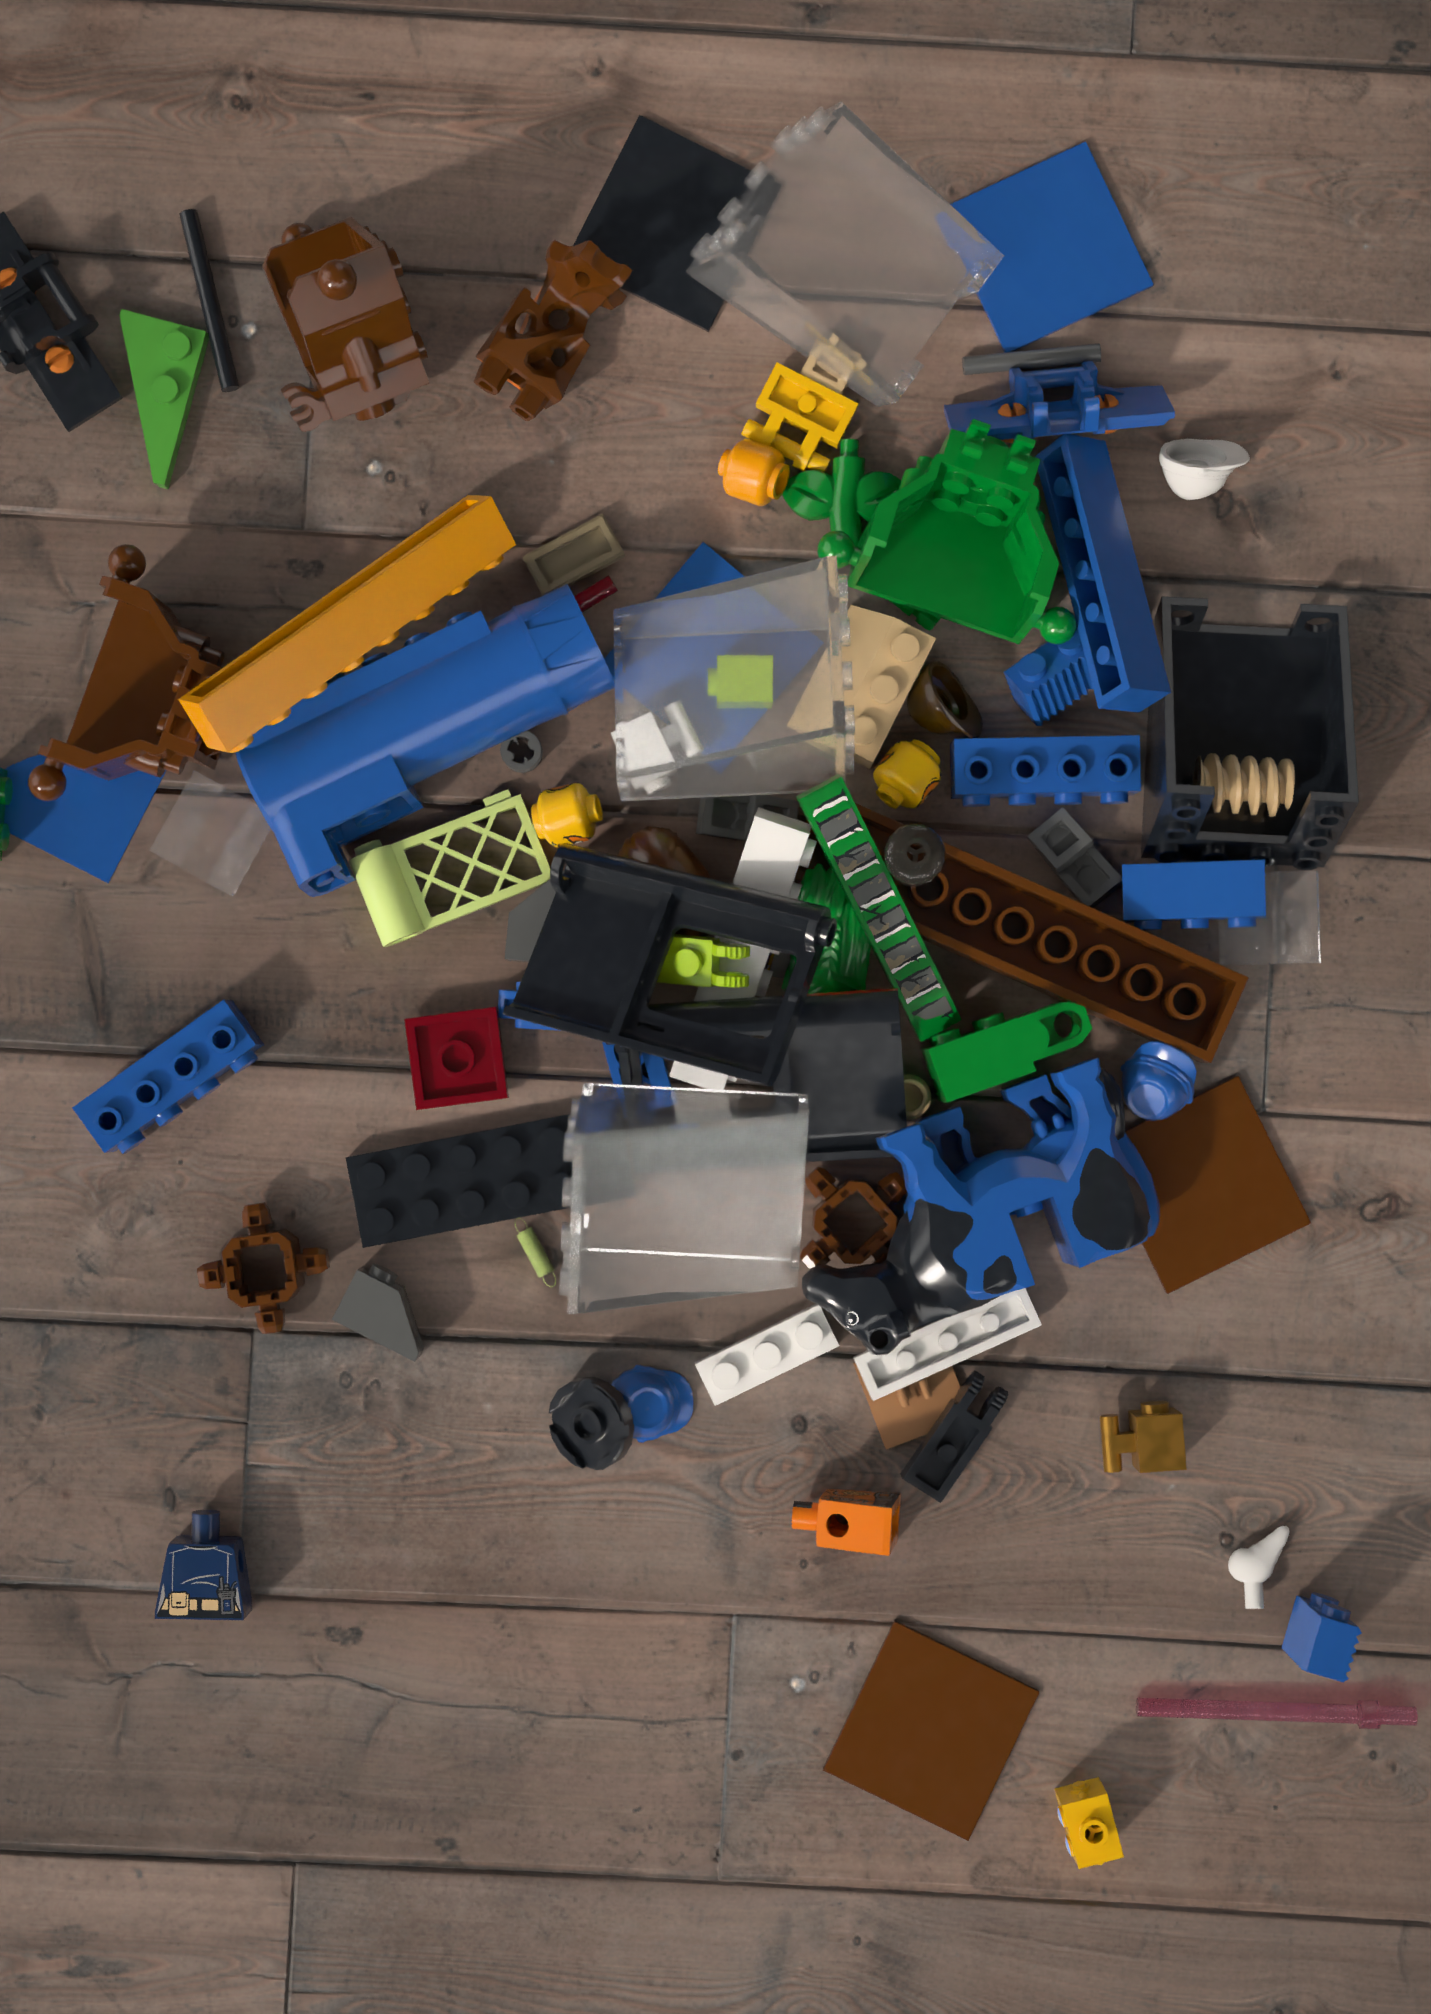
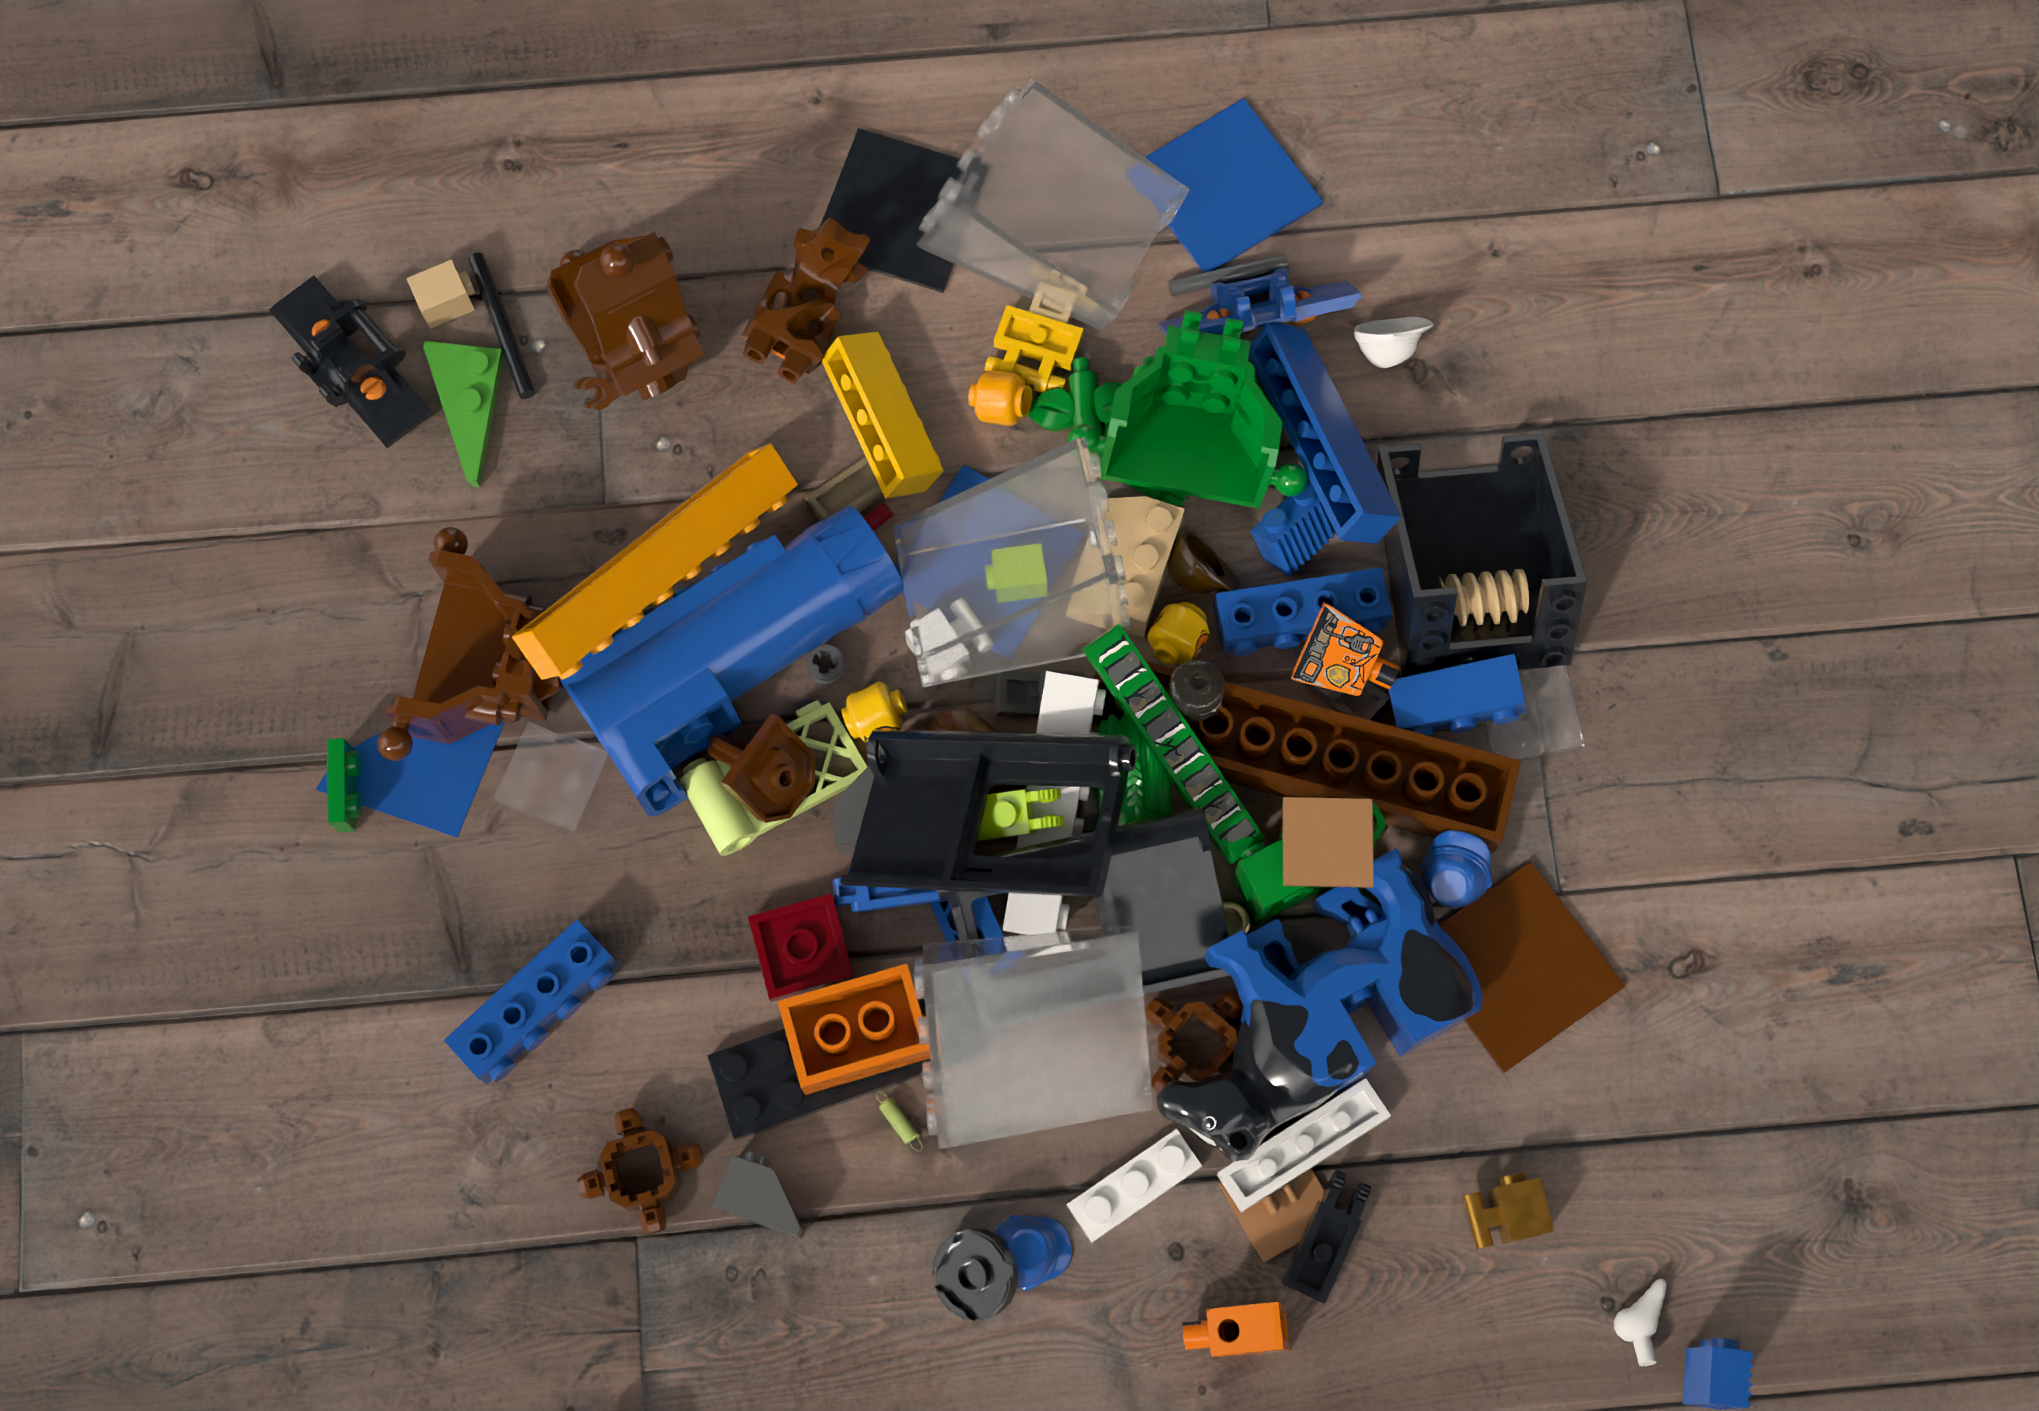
camera: 10 degrees left, 15 degrees down
none -> tan brick [406,259,476,329]
none -> reddish brown piece [707,714,815,823]
none -> orange brick [777,963,934,1095]
none -> yellow brick [821,332,944,499]
none -> medium nougat piece [1282,797,1374,888]
none -> torso [1291,602,1400,696]

